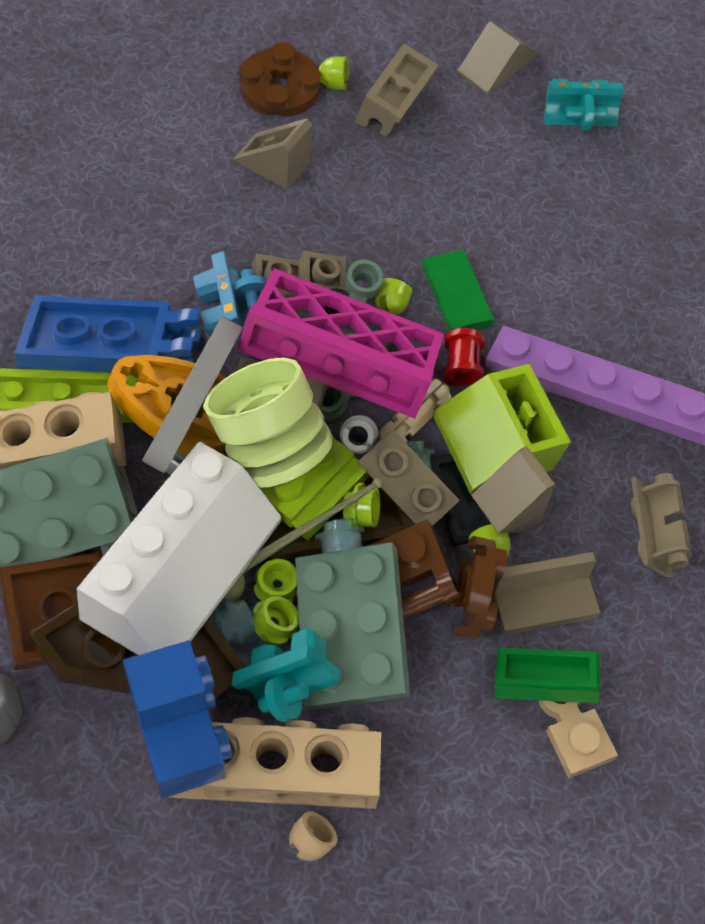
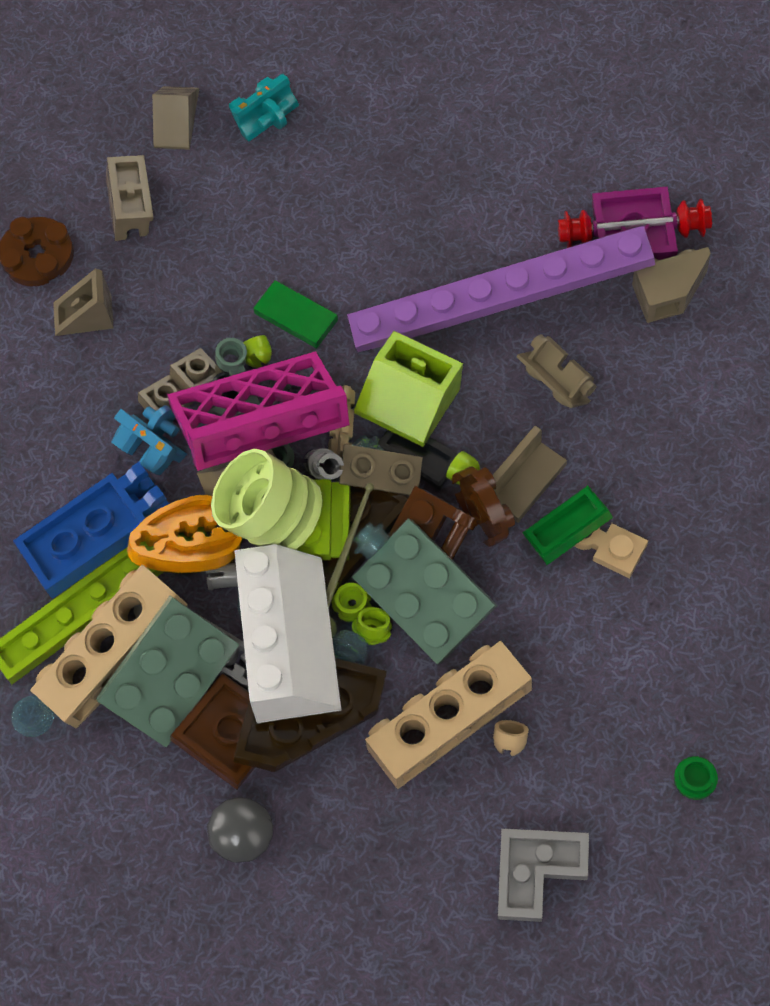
camera: 25 degrees left, 5 degrees up
blue brick [123,640,232,799] -> none
light grey beam [142,316,243,473] -> none
teal hips [232,629,340,722] -> none
lime hinge [319,56,349,90] -> none
lime plate [343,482,380,531] -> none
red bush [443,328,485,386] -> none
dark tan slope [471,446,555,534] -> none

